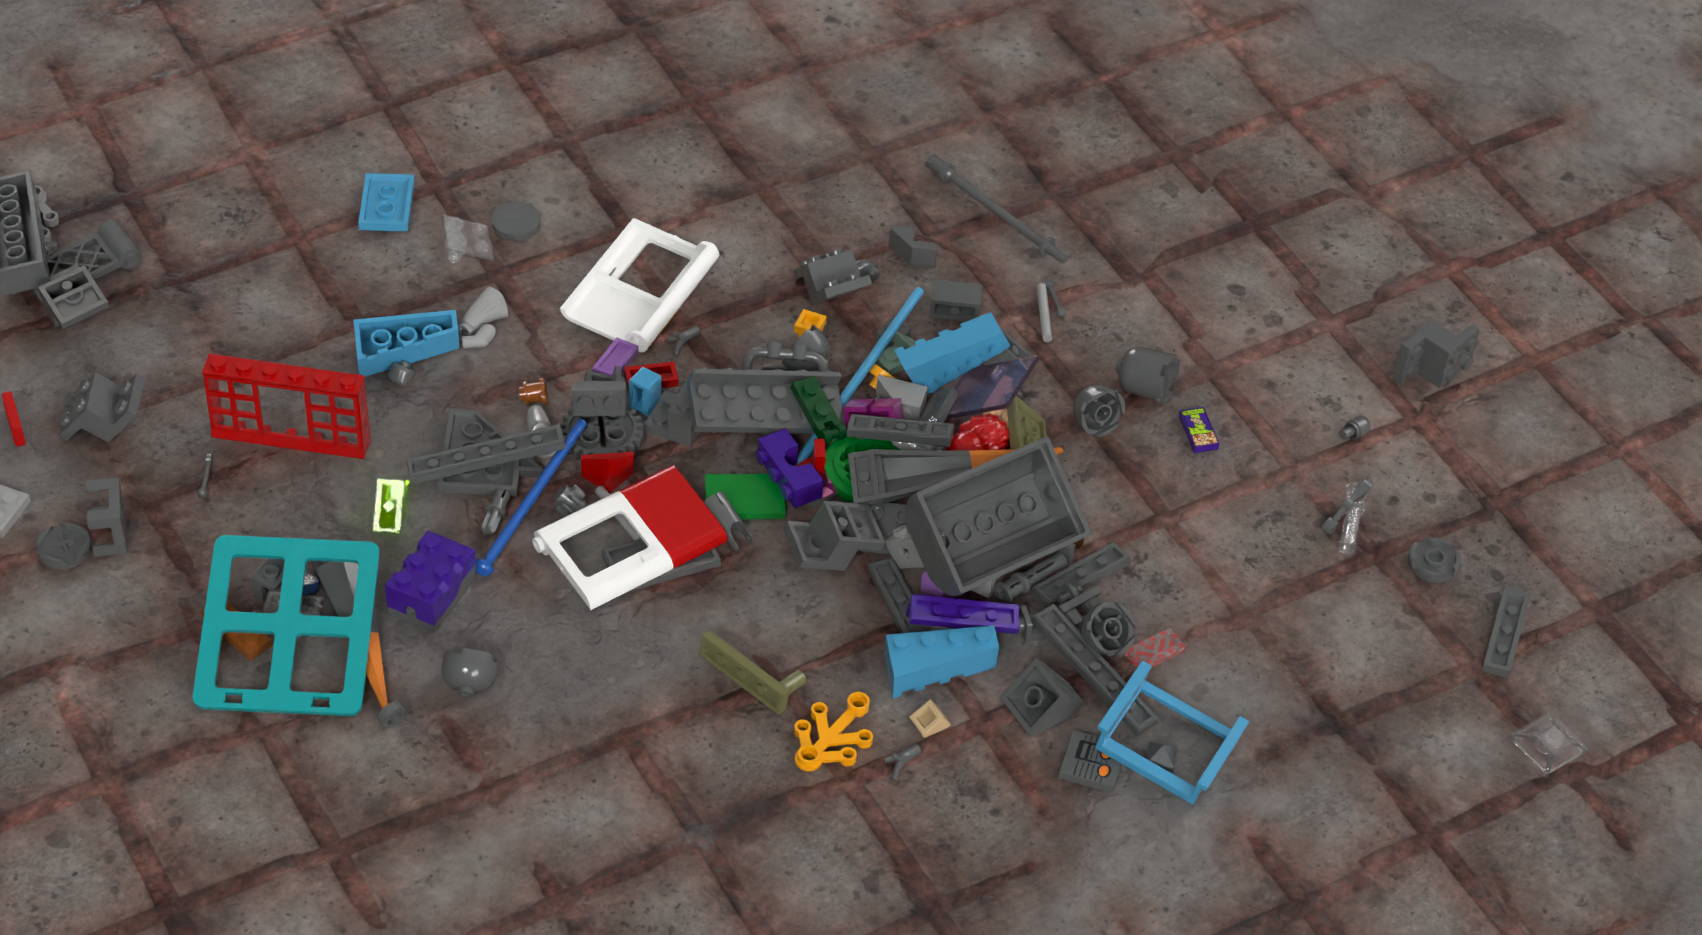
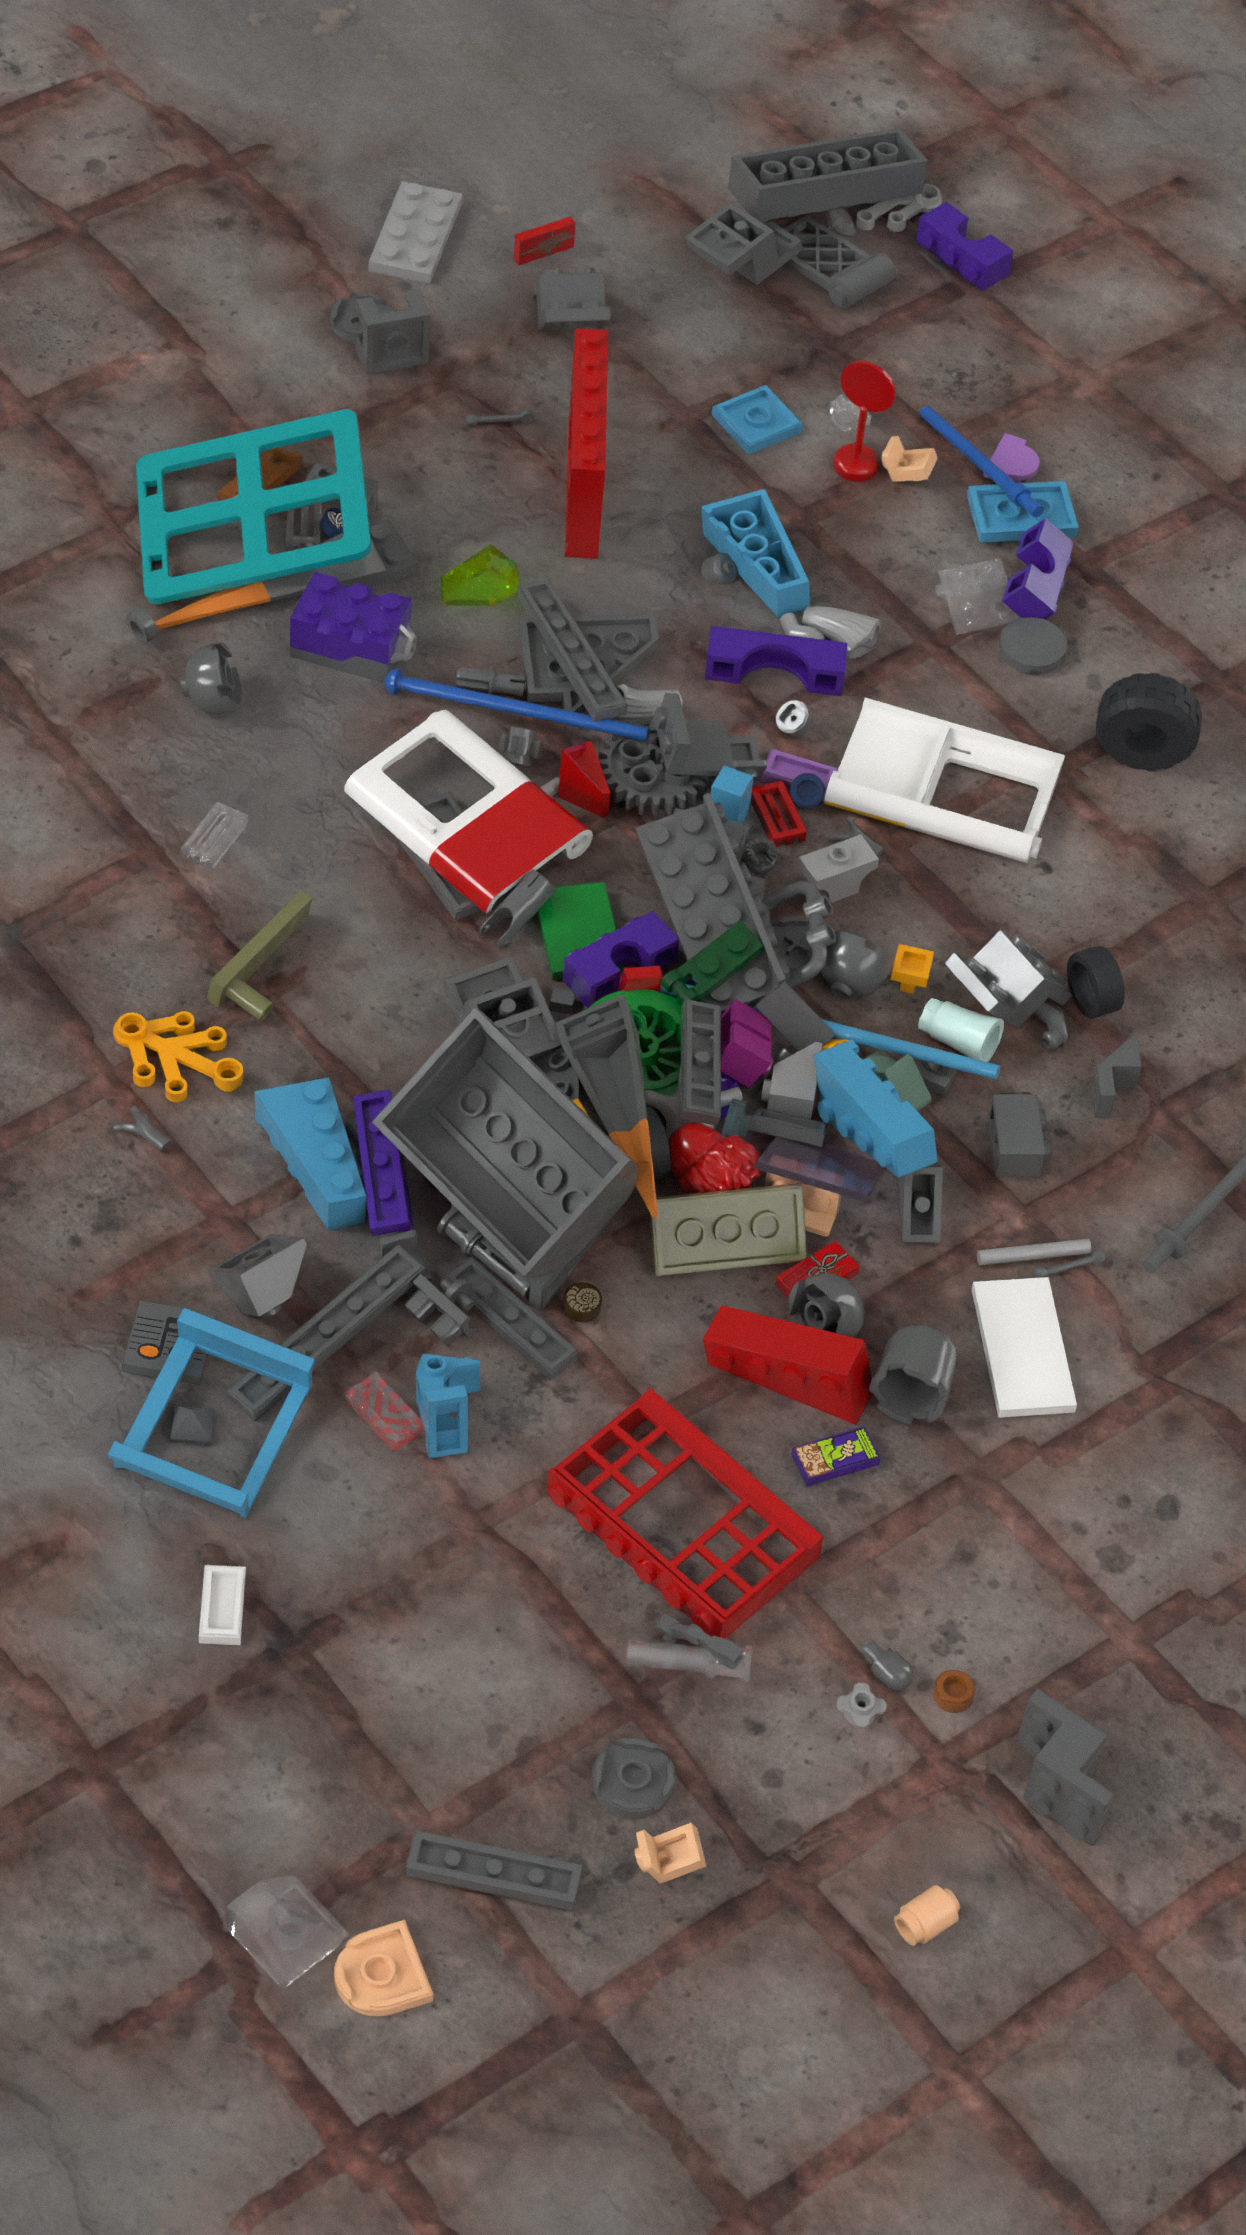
camera: 80 degrees right, 5 degrees up
dark orange brick [519,377,549,406] -> none
tan slope [909,699,952,738] -> none
dark grey cylinder [1080,602,1136,657] -> none
none -> clear tile [181,802,248,870]
none -> white tile [199,1565,246,1645]
none -> light nougat tile [334,1919,434,2017]
none -> dark azure tile [416,1354,480,1458]
none -> red window [547,1388,824,1639]
none -> dark grey piece [549,987,576,1015]
none -> light nougat bracket [635,1823,706,1884]
none -> red wedge [703,1305,873,1425]
none -> dark purple arch [705,626,848,696]
none -> dark azure tile [712,385,803,455]
none -> dark grey tile [756,981,835,1051]
none -> red tile [775,1241,860,1299]
none -> tile [776,700,813,737]
none -> dark blue tile [790,773,826,810]
none -> light grey brick [798,835,879,903]
none -> clear tile [827,394,871,433]
none -> red piece [833,360,896,482]
none -> light grey plate [836,1683,886,1728]
none -> light nougat bracket [882,436,938,482]
none -> light nougat brick [894,1885,960,1946]
none -> dark purple arch [916,202,1013,291]
none -> light aqua plant [918,998,1004,1062]
none -> blue bar [920,406,1044,517]
none -> dark orange tile [933,1670,976,1713]
none -> white tile [972,1277,1077,1418]
none -> medium lavender piece [983,433,1040,483]
none -> dark purple arch [1002,518,1074,619]
none -> black tyre [1067,945,1125,1019]
none -> black tyre [1096,672,1202,771]

